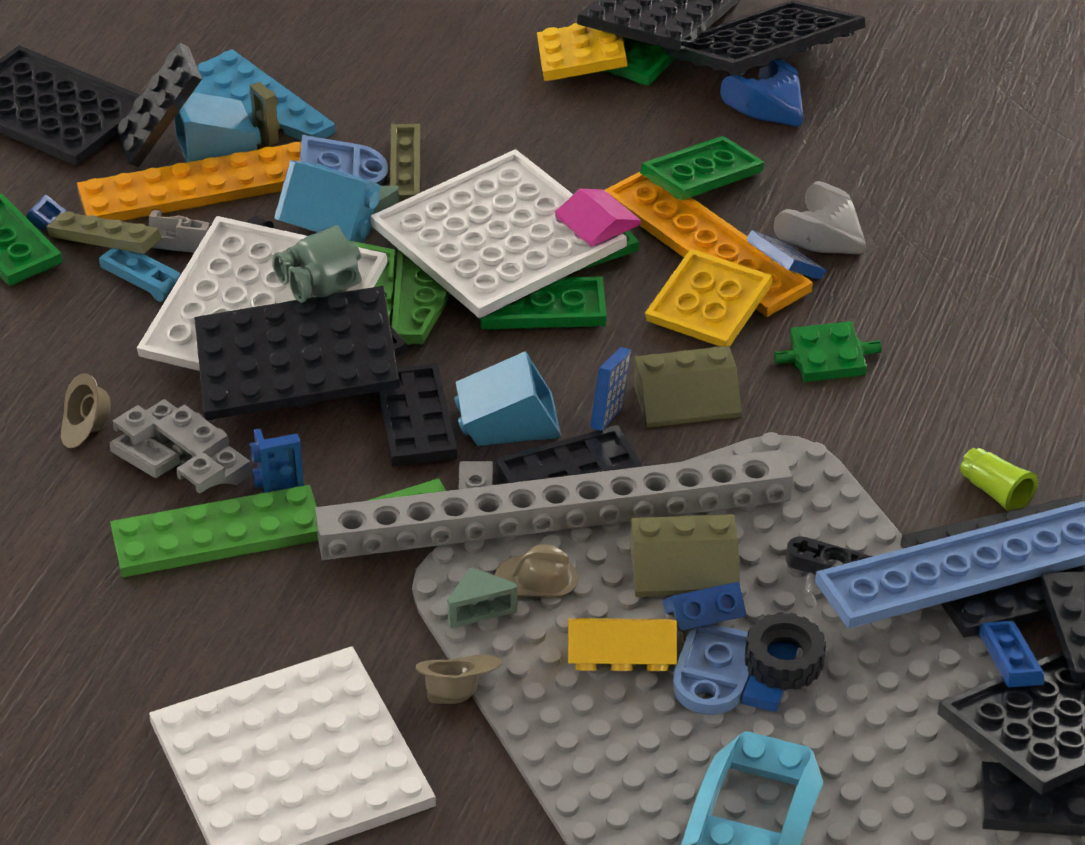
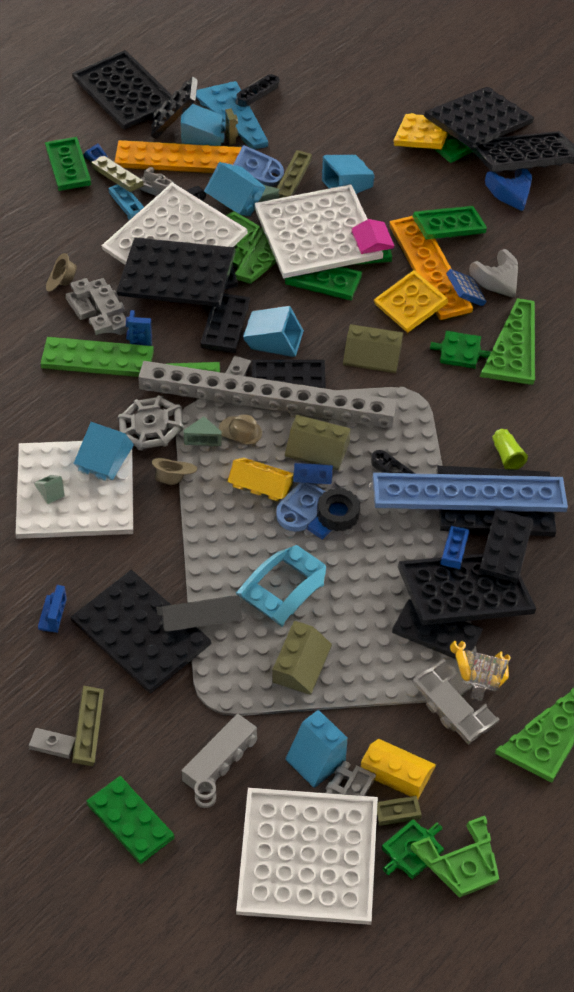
camera: 20 degrees right, 10 degrees up
sand green piece [272,225,362,303] -> none
blue tile [590,347,631,431] -> none
none -> sand green slope [34,475,65,504]
none -> dark azure slope [73,422,134,481]
none -> light grey plate [117,395,184,451]
none -> black beam [235,74,280,107]
none -> dark azure slope [322,155,375,194]
none -> bright green wing [480,298,535,385]

